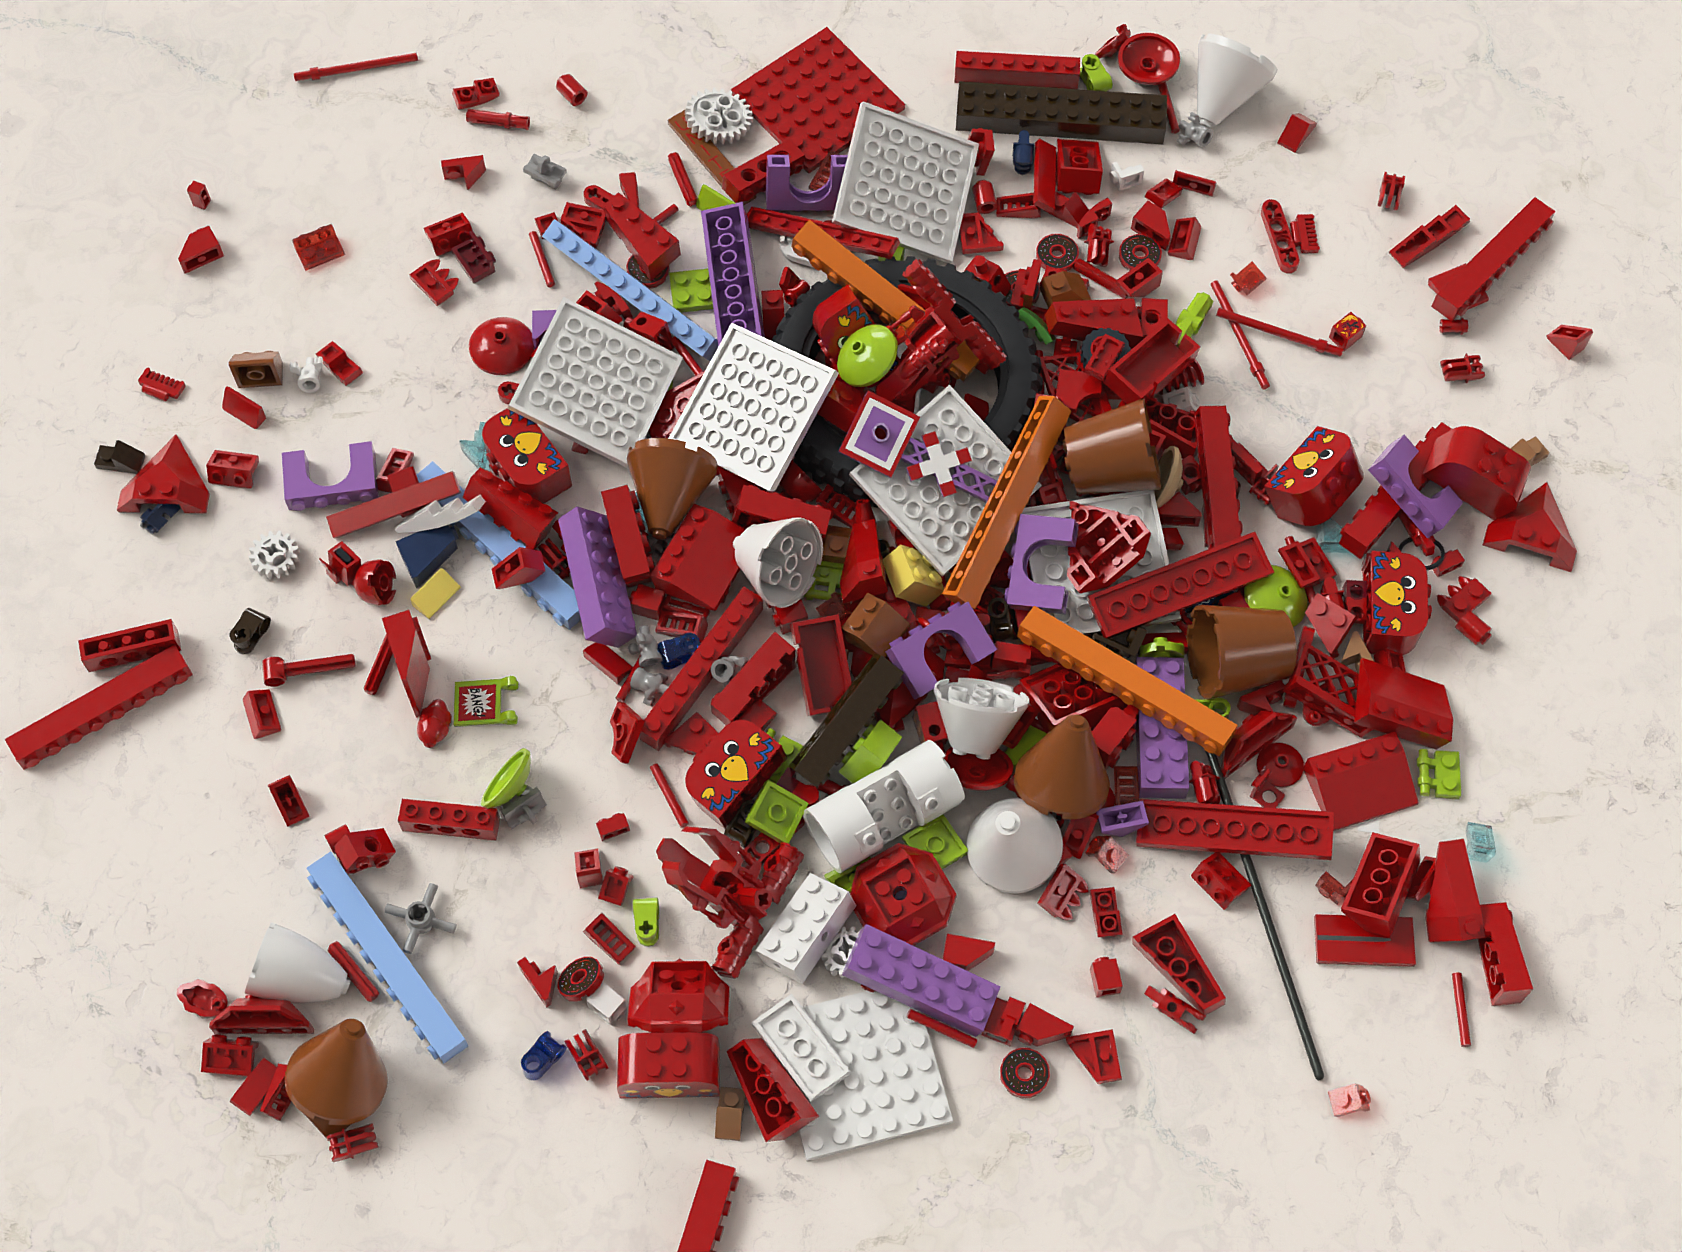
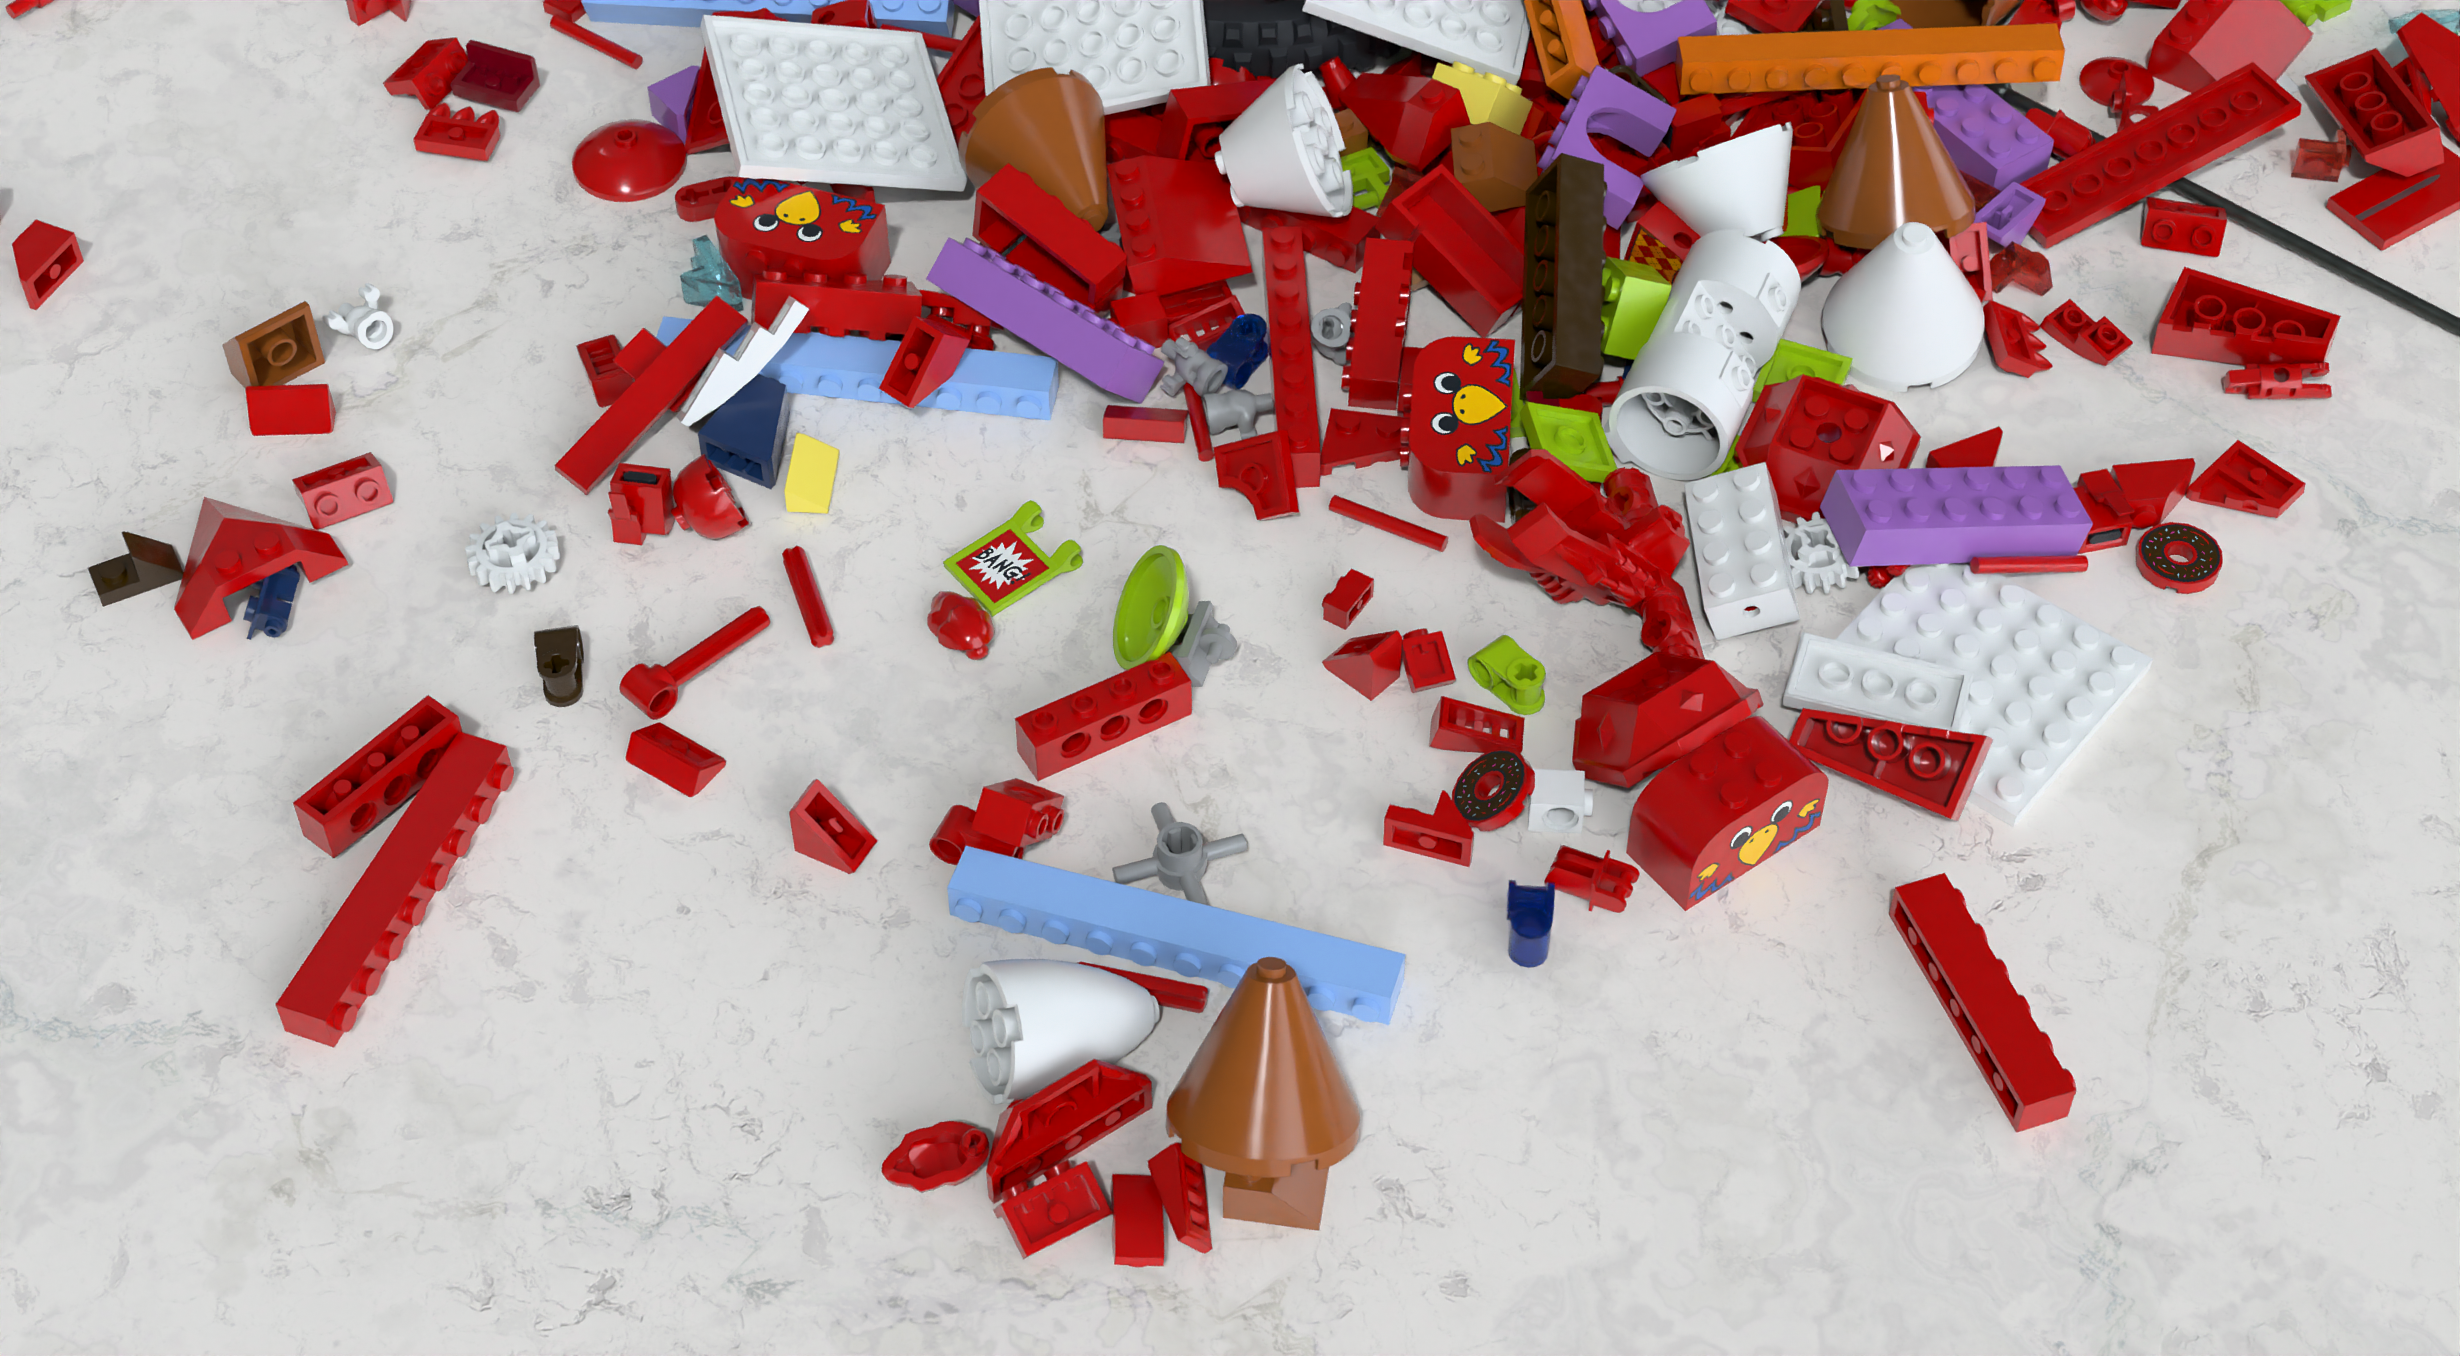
camera: 35 degrees left, 15 degrees down
red piece [138,368,186,401] -> none
medium lavender arch [282,441,379,511] -> none
clear red bracket [292,224,345,271] -> none
red slope [316,341,363,386] -> none
red arm [326,1123,379,1162] -> none
red slope [382,610,431,718] -> none
medium nougat slope [715,1087,745,1141] -> none
red brick [1090,957,1123,998] -> none
red wedge [1221,711,1297,779] -> none

